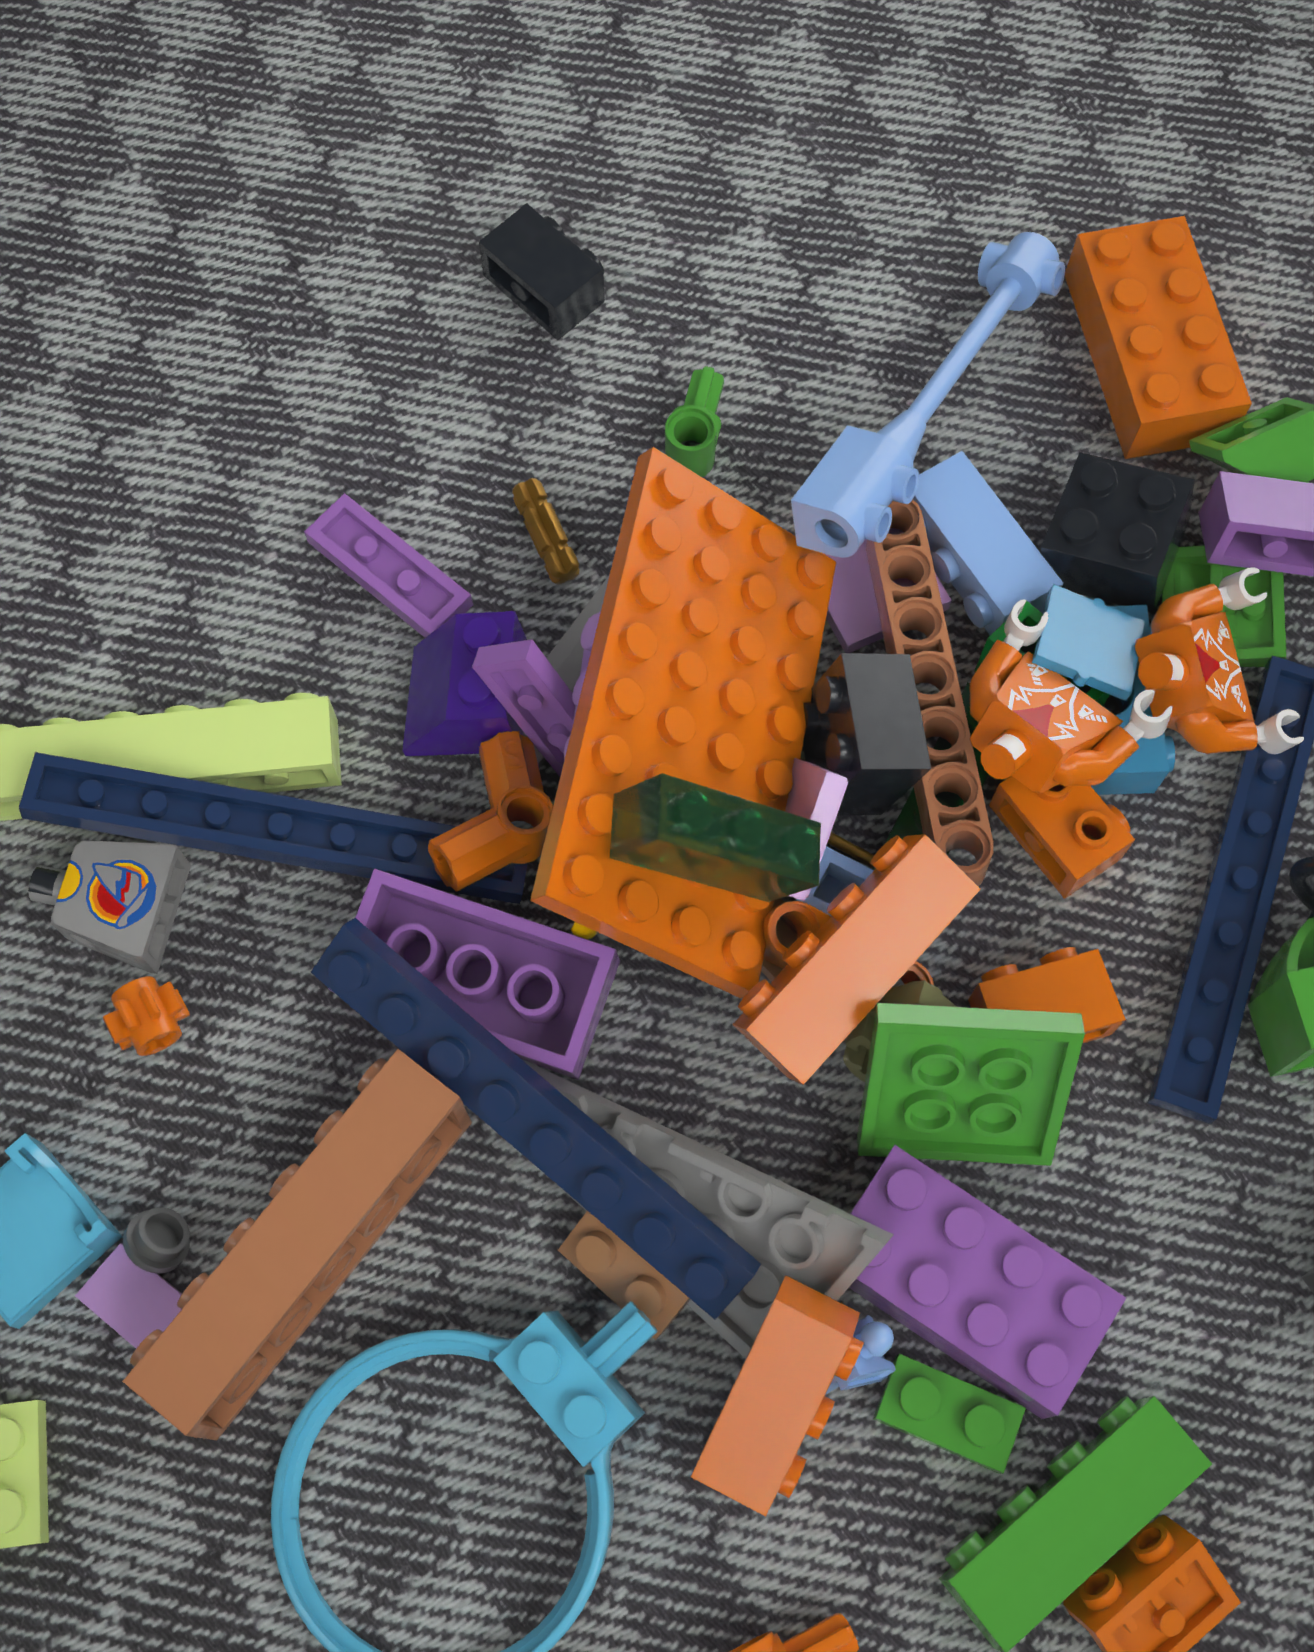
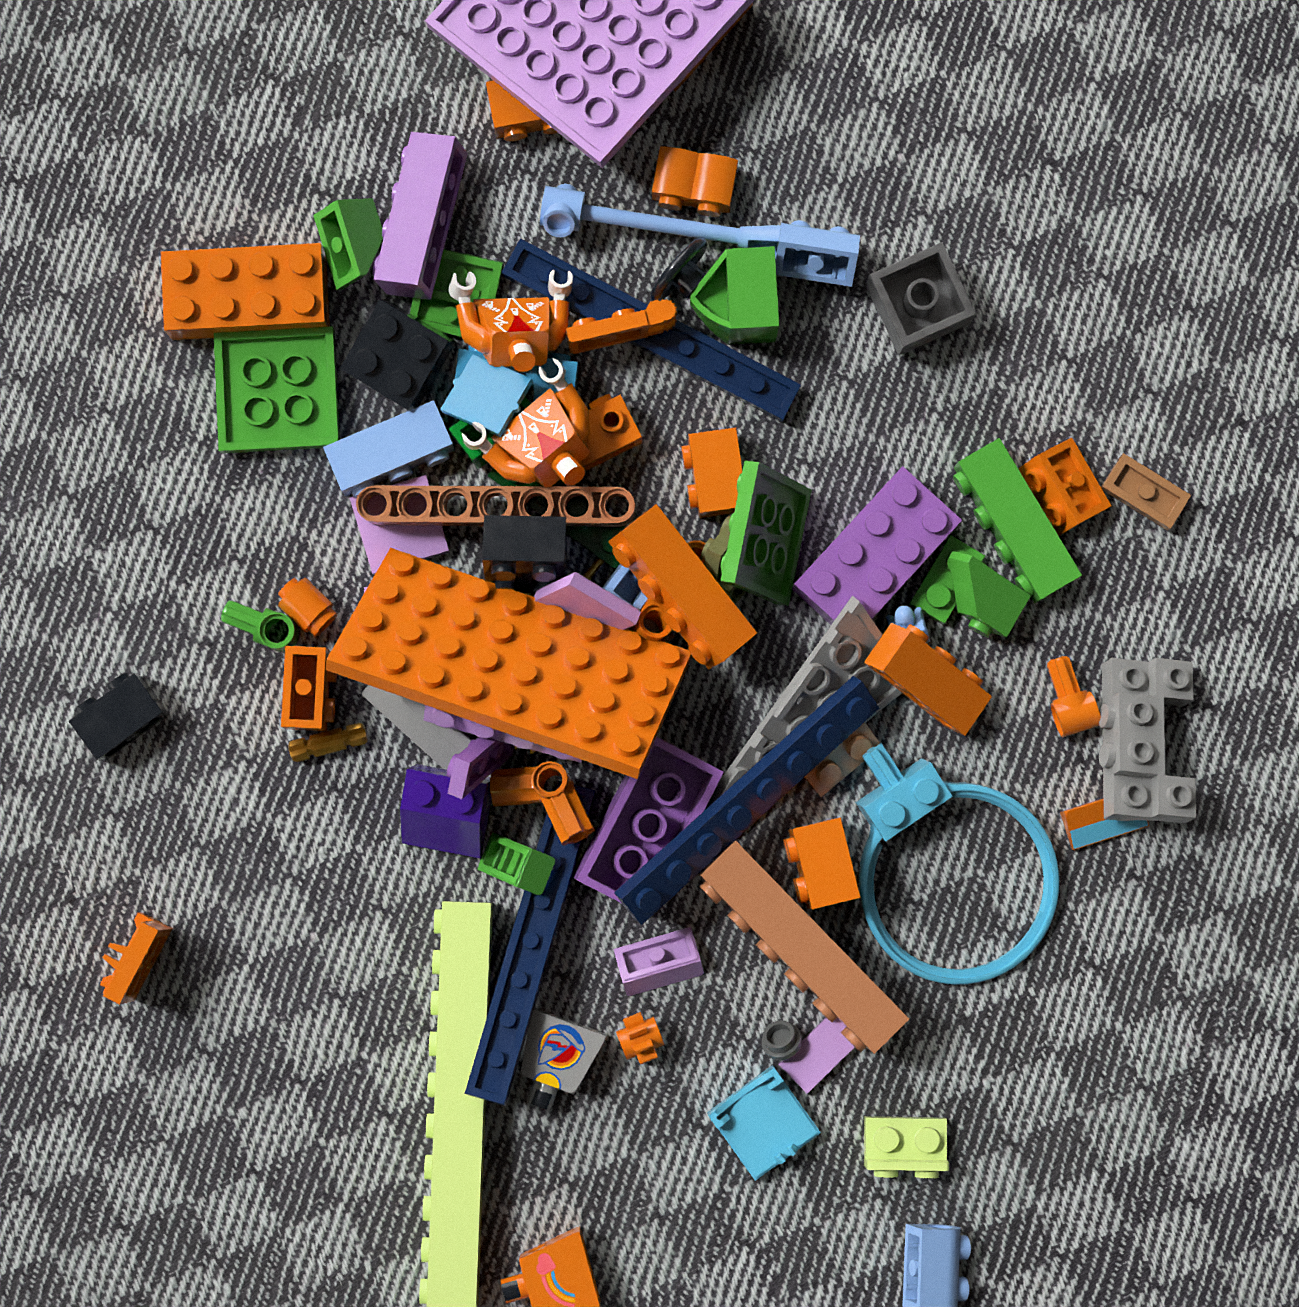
camera: 85 degrees left, 15 degrees up
medium lavender plate [304,493,473,638] -> none
clear green brick [610,773,821,902] -> none
light blue bar [791,232,1065,558] -> none
none -> orange piece [100,912,173,1005]
none -> bright green plate [214,326,340,453]
none -> orange brick [278,577,338,637]
none -> orange brick [281,646,337,731]
none -> bright green slope [477,833,555,895]
none -> orange hinge [566,299,677,354]
none -> lavender slope [613,927,704,996]
none -> orange brick [783,817,860,909]
none -> bright green slope [949,551,1030,638]

